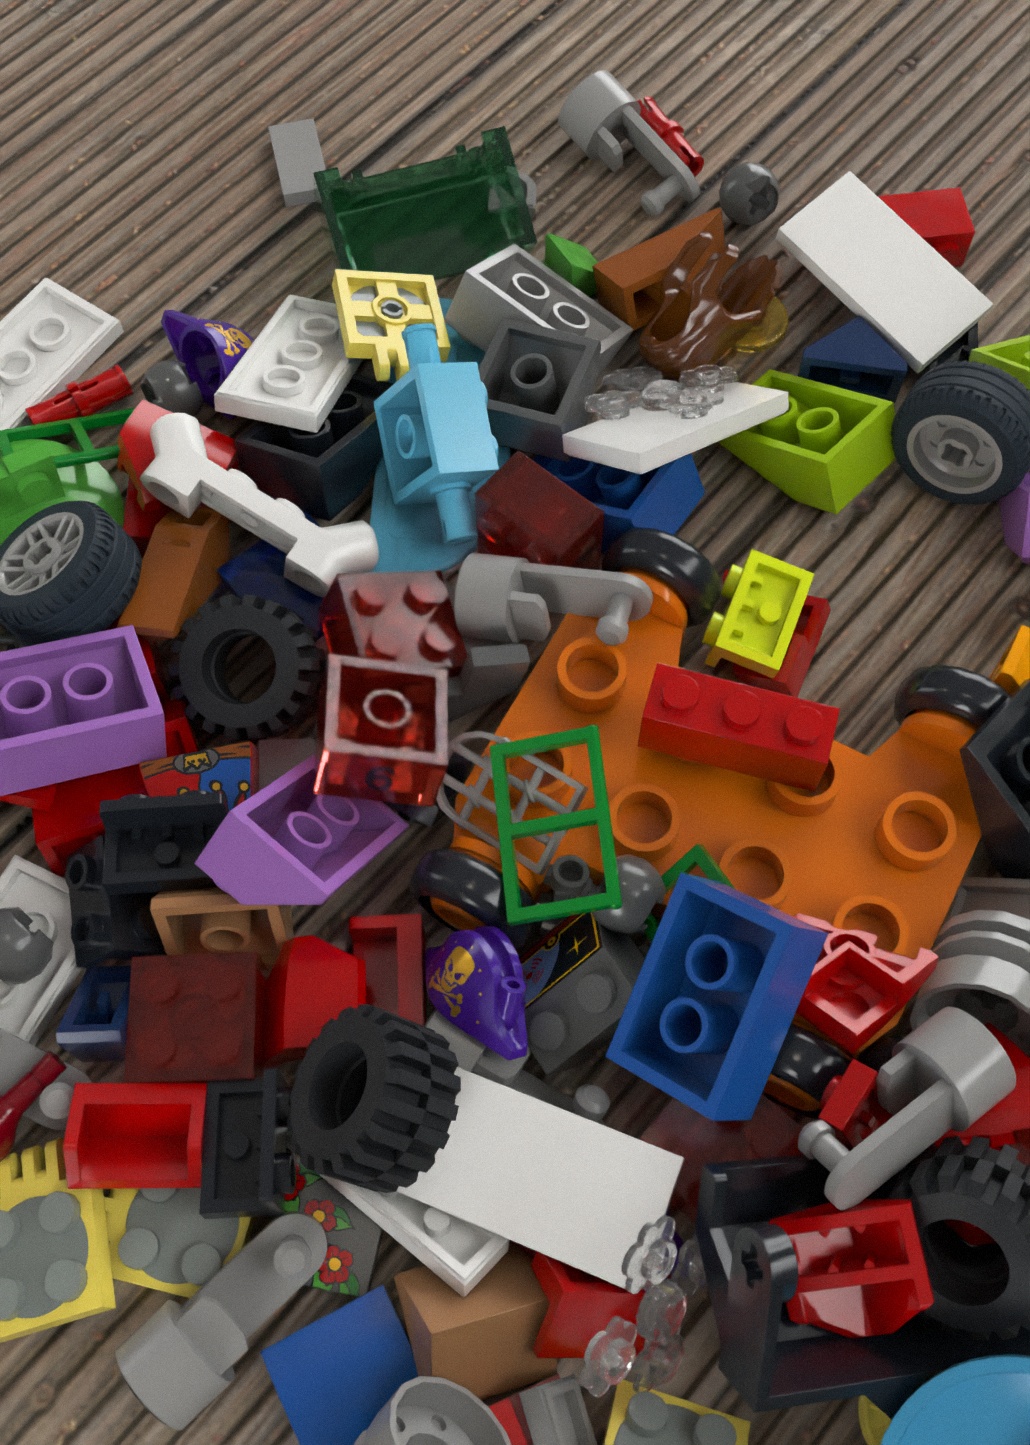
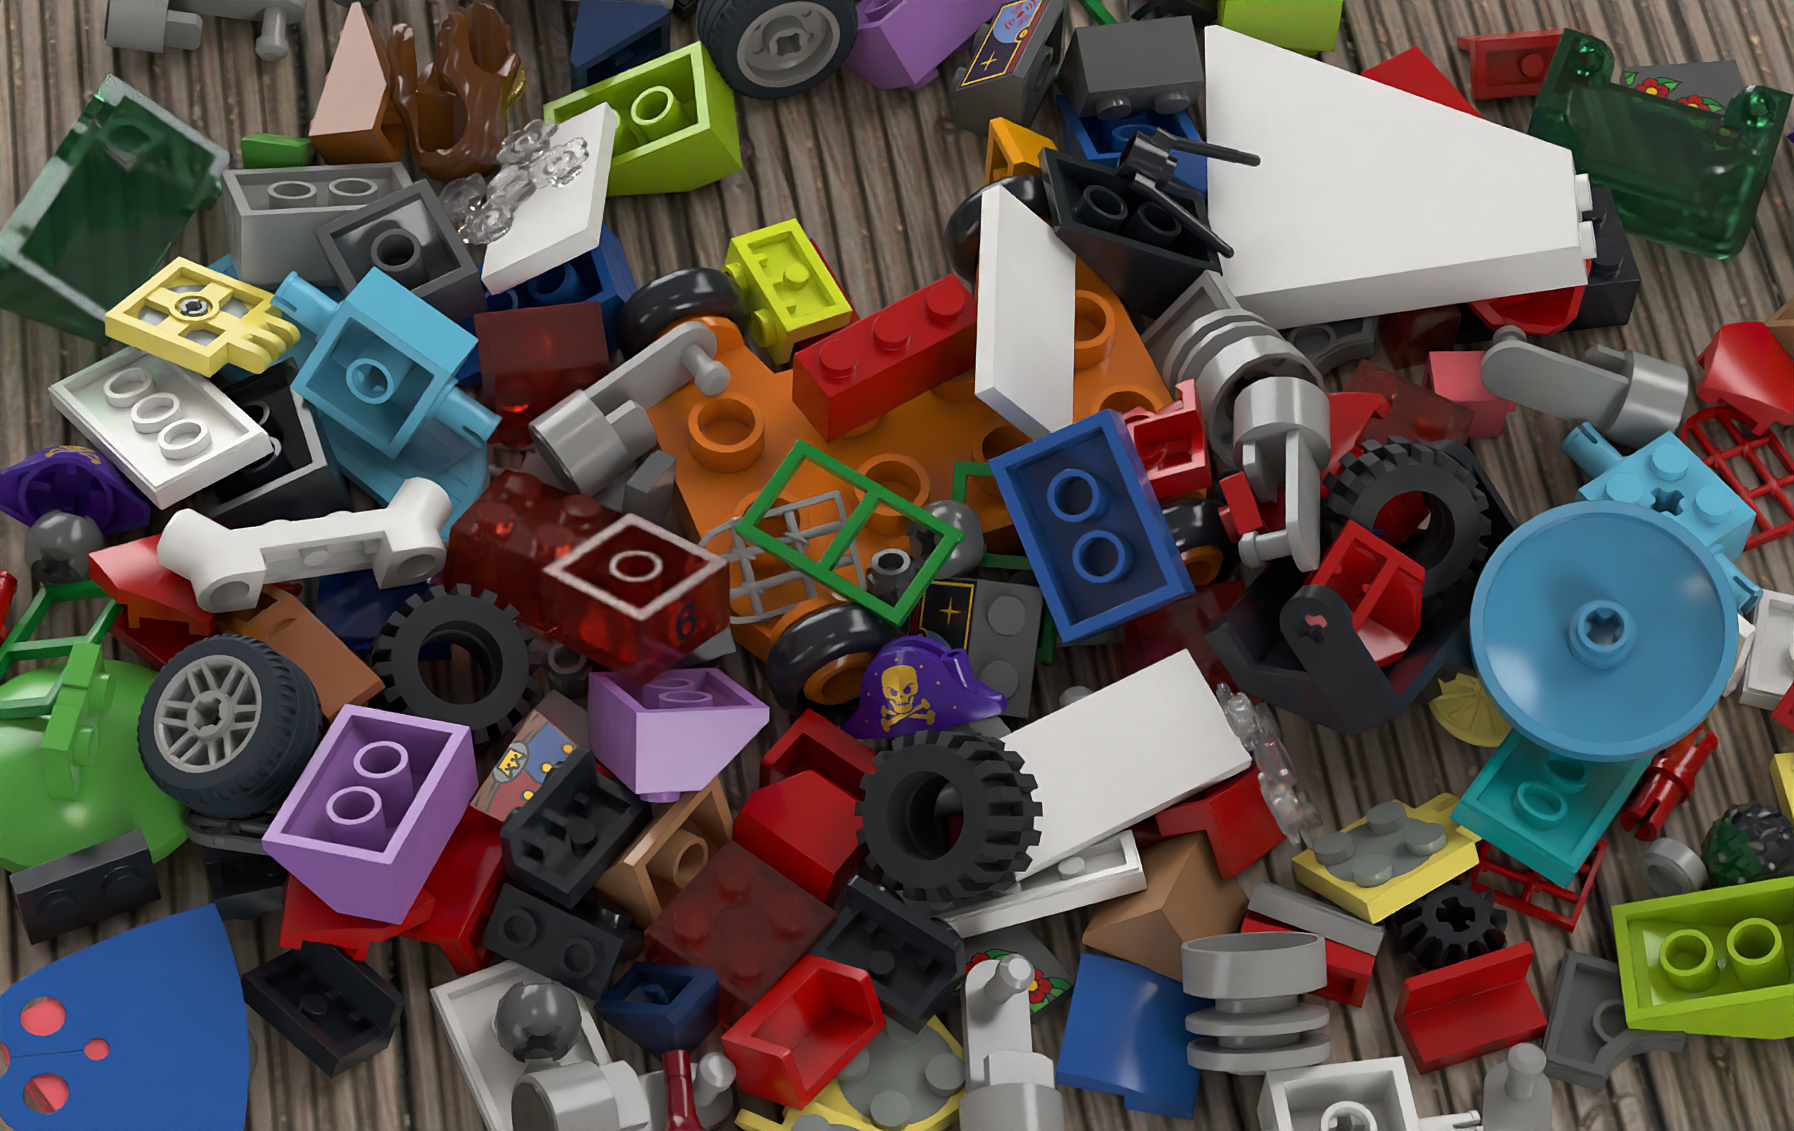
camera: 55 degrees left, 10 degrees down
none -> white tile [975,184,1076,441]

